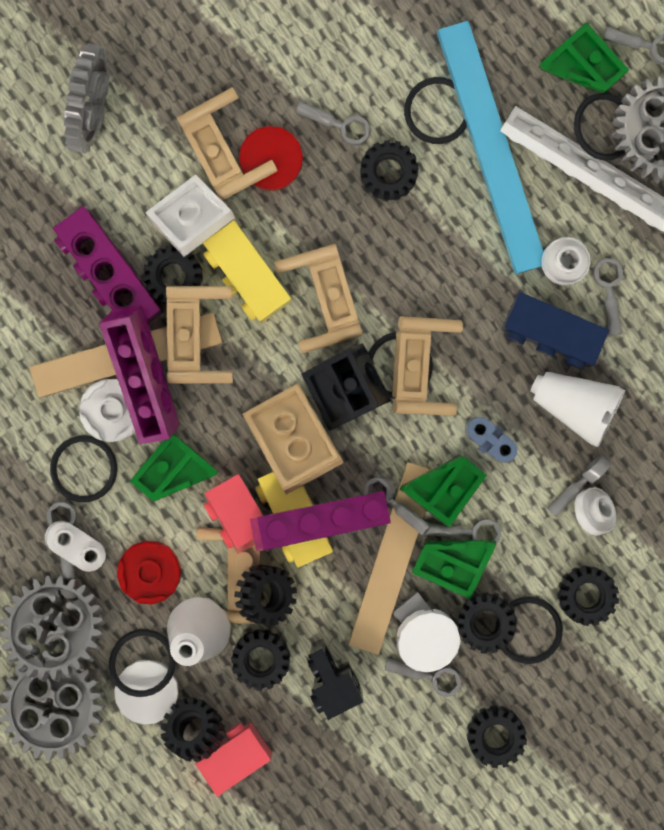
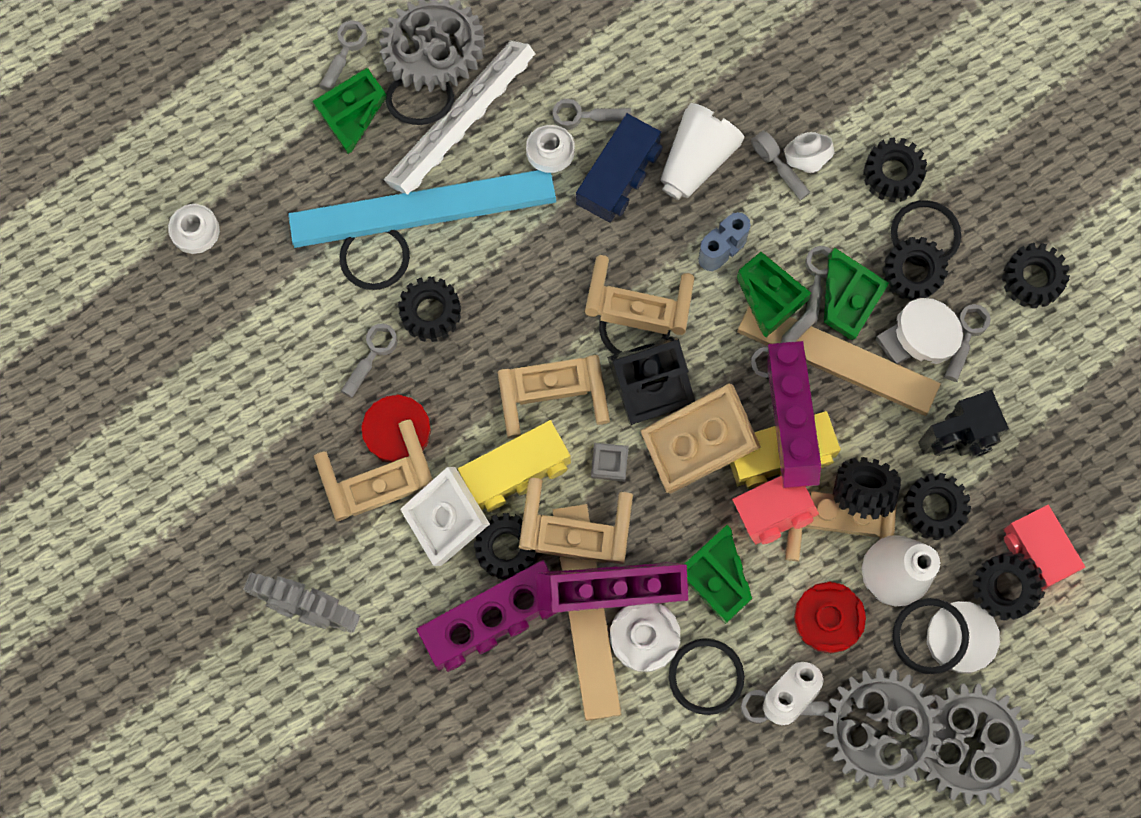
camera: 75 degrees left, 15 degrees down
none -> light grey tile [591,443,629,482]

